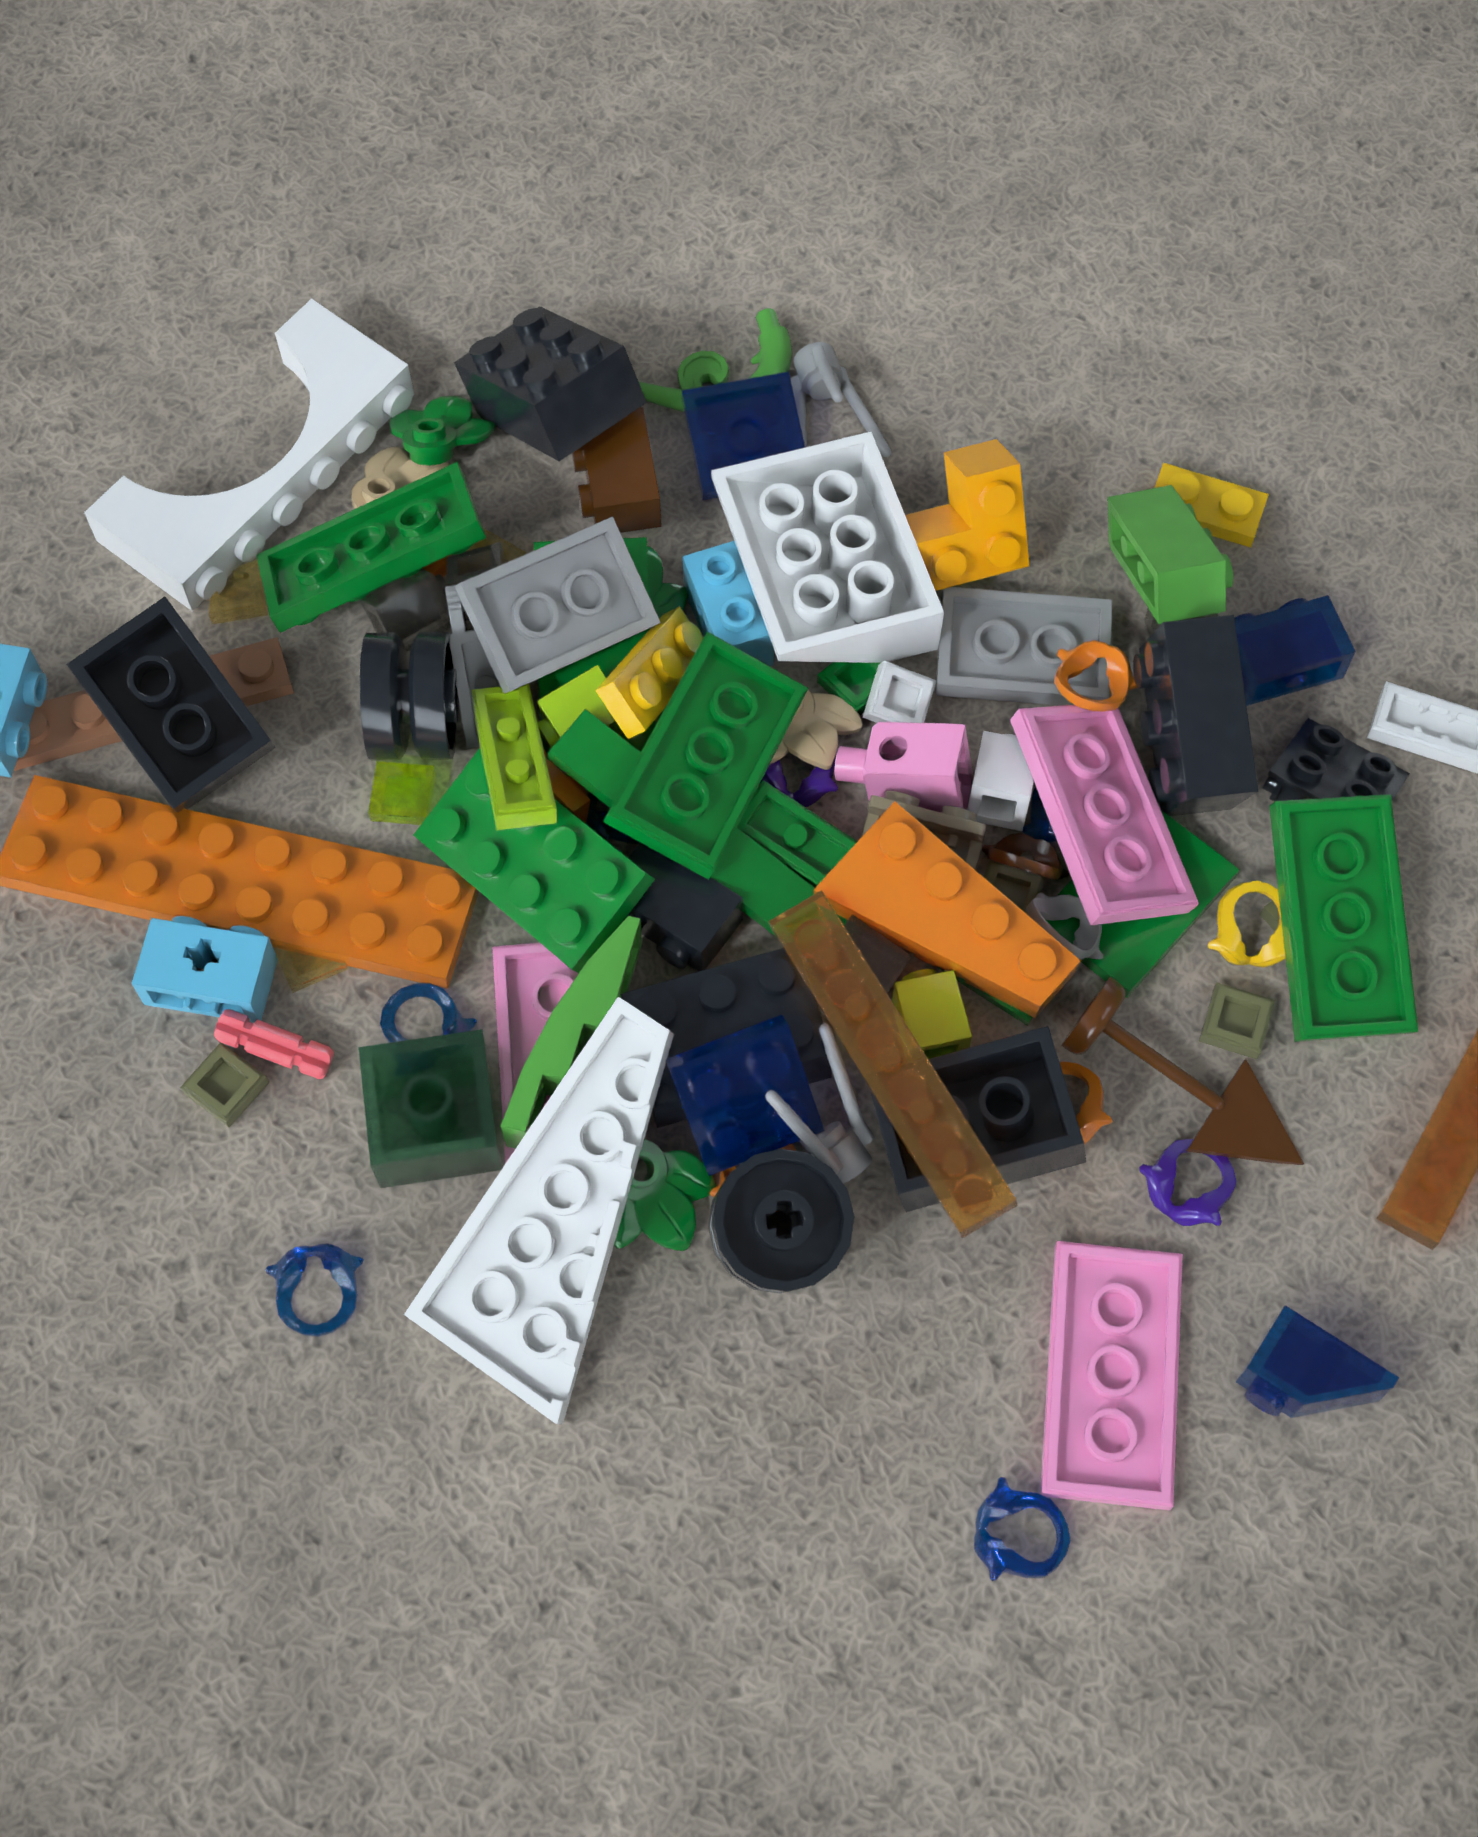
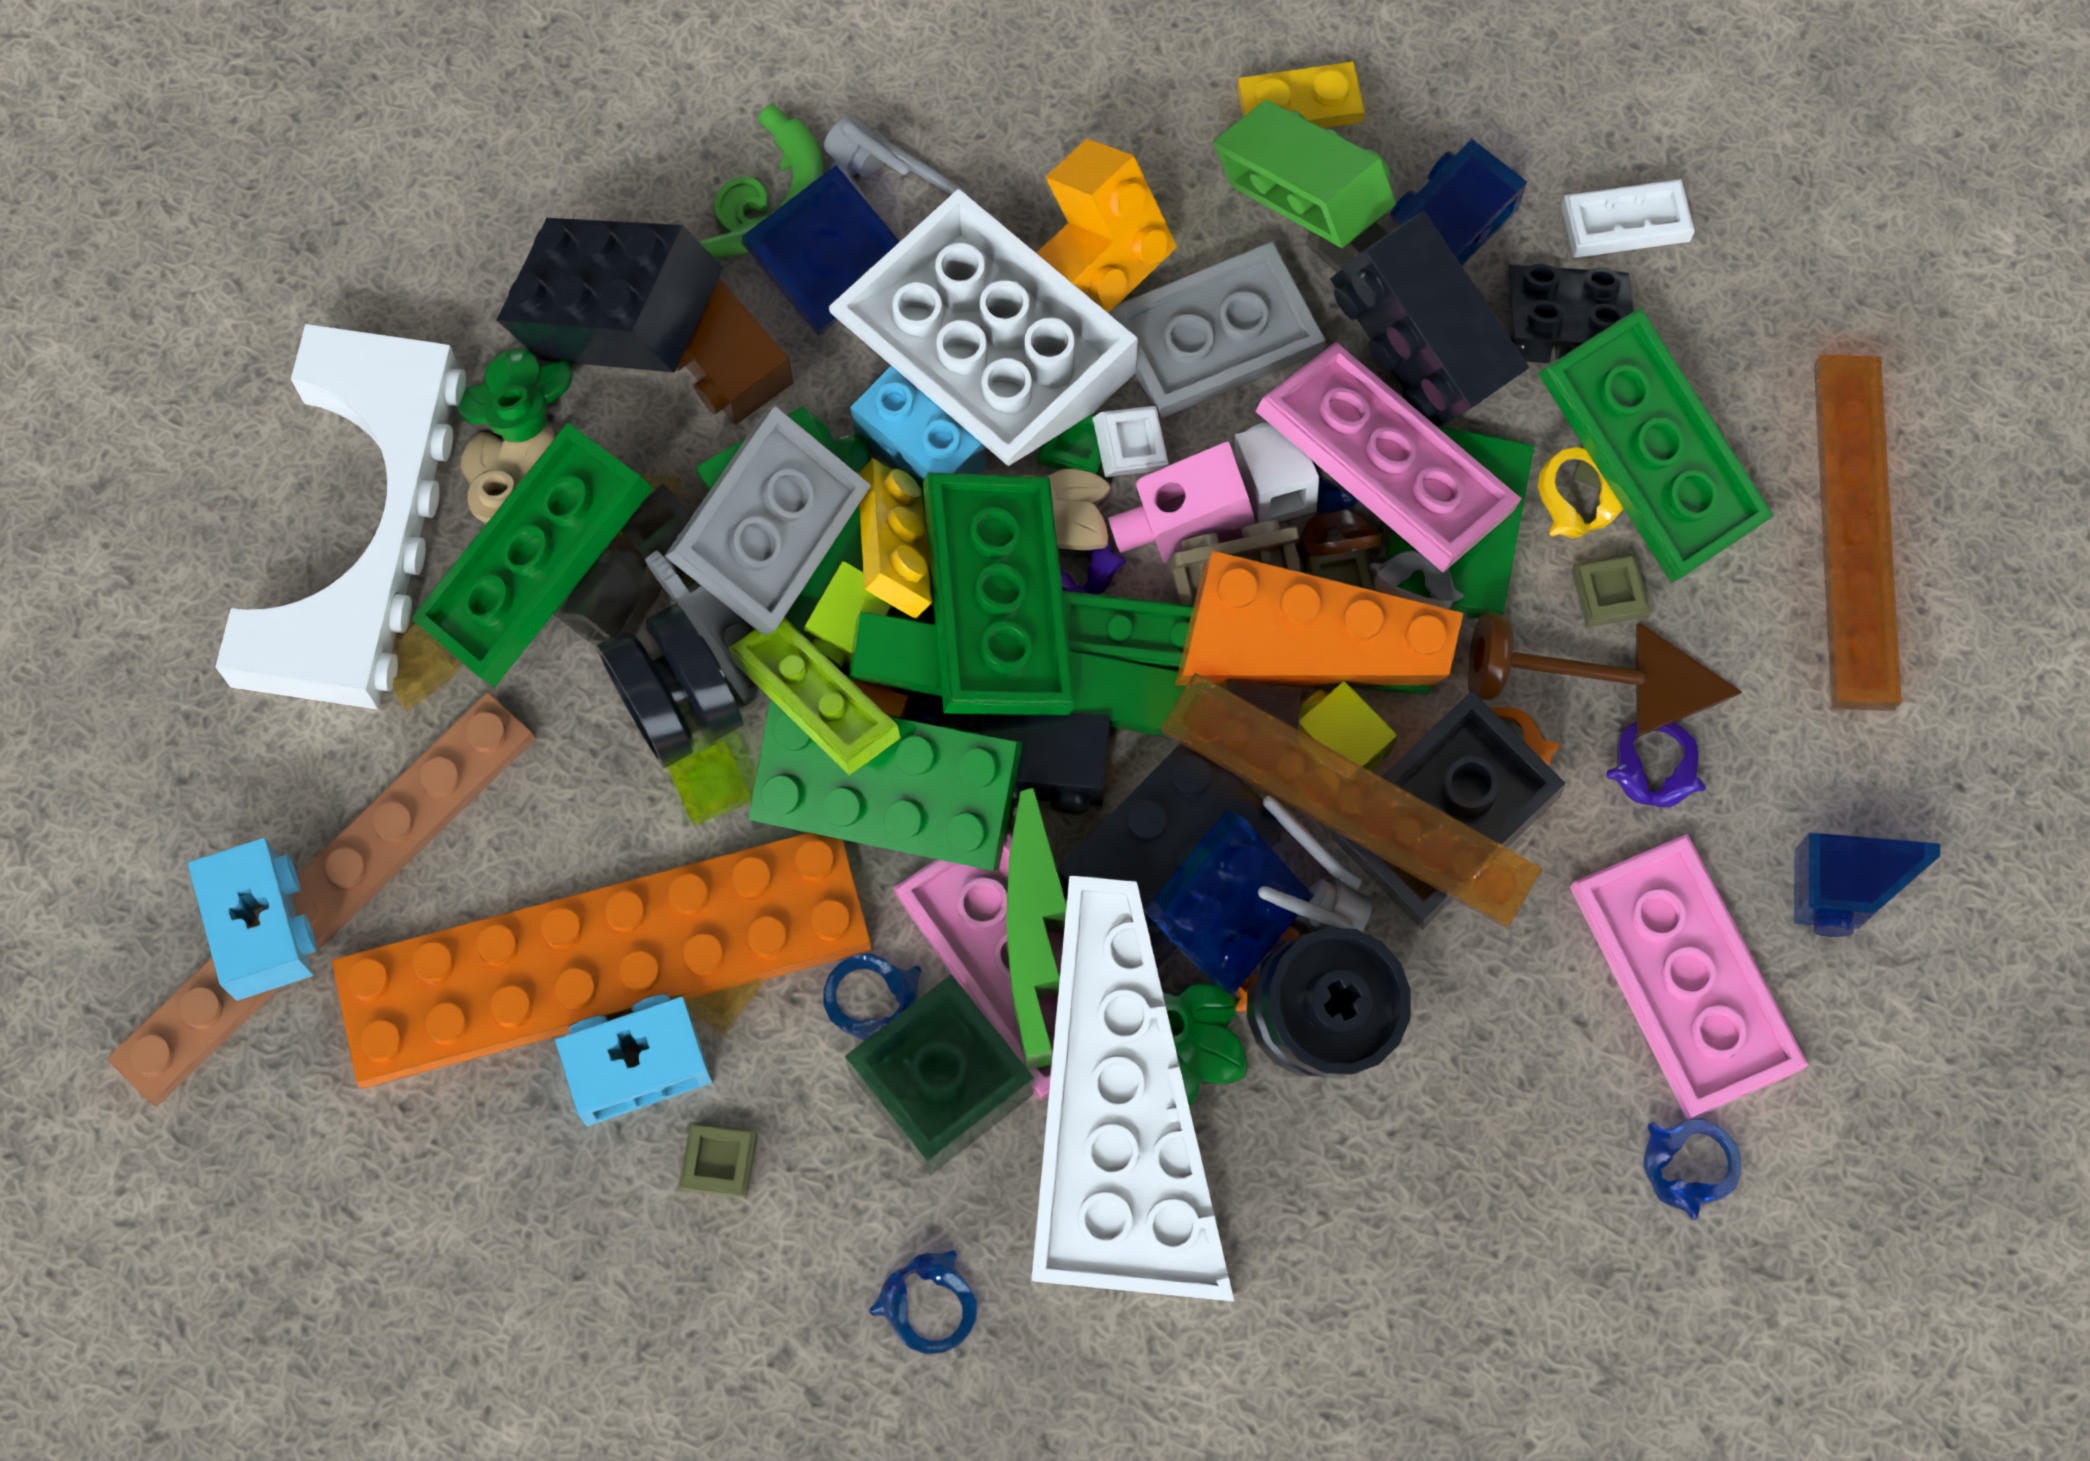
camera: 30 degrees left, 5 degrees up
black brick [66,596,276,813] -> none
coral axle [214,1009,334,1079] -> none
orange piece [1054,640,1137,712] -> none

